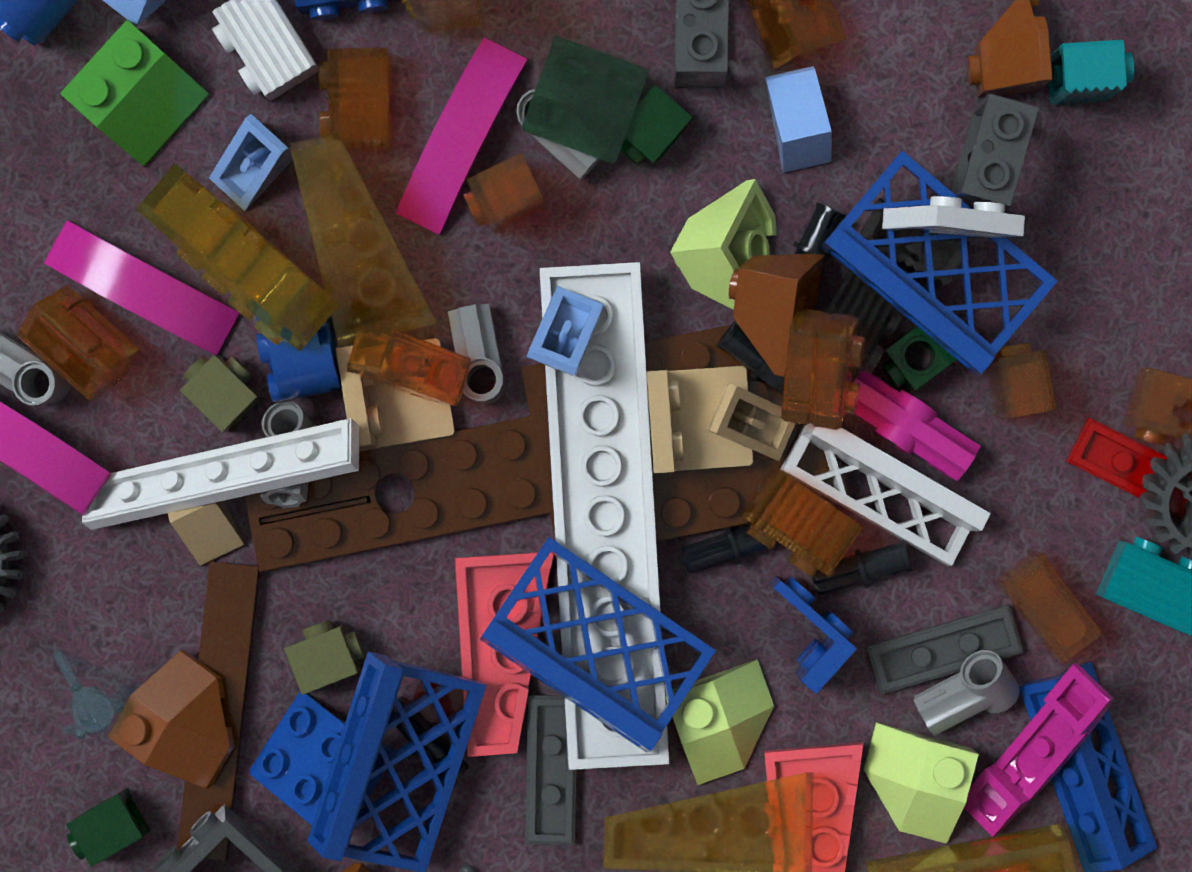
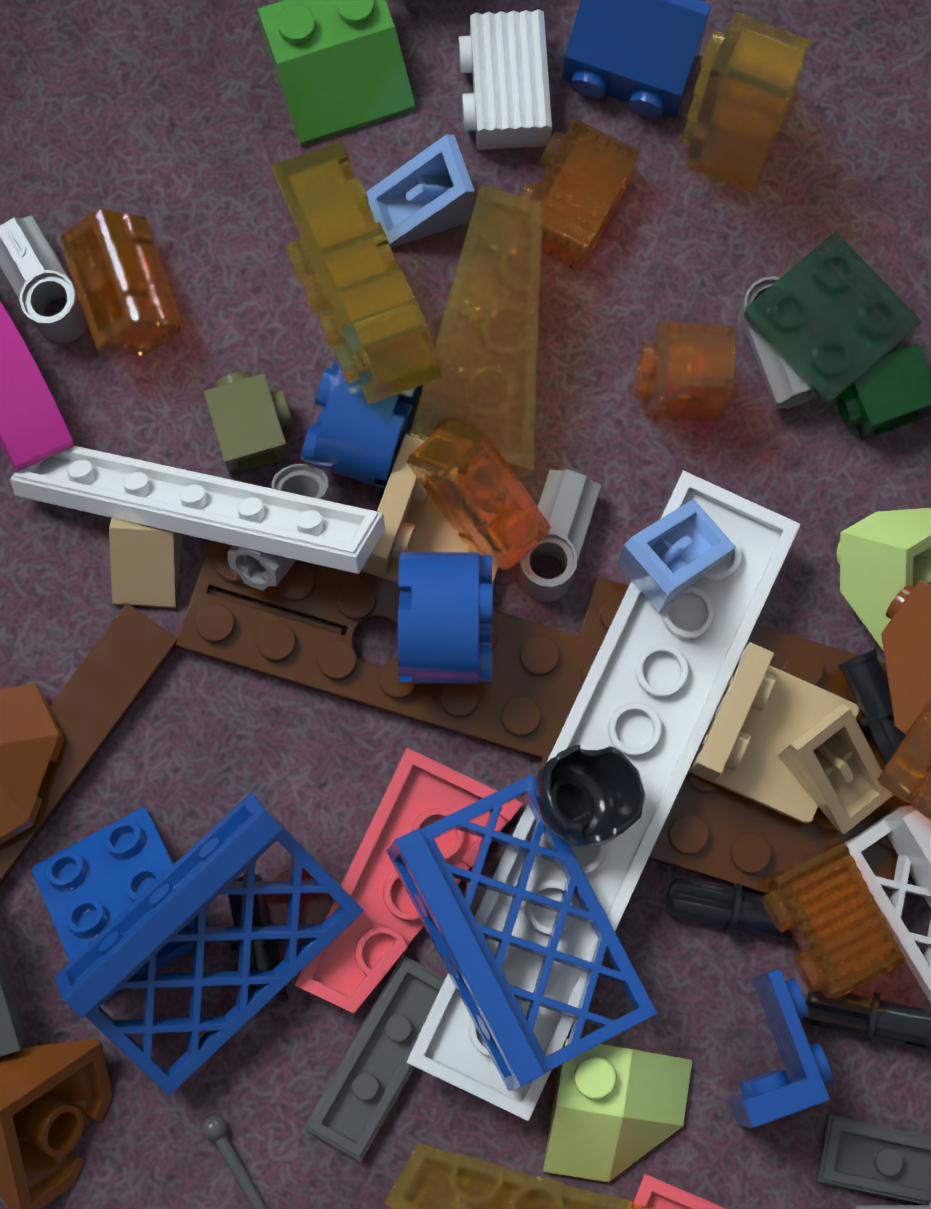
camera: 25 degrees right, 10 degrees down
dark pink slope [44,220,240,355] -> none
olive brick [284,619,366,695] -> none
dark pink slope [396,37,528,236] -> none
none -> blue brick [398,552,493,684]
none -> black hair [535,745,646,847]

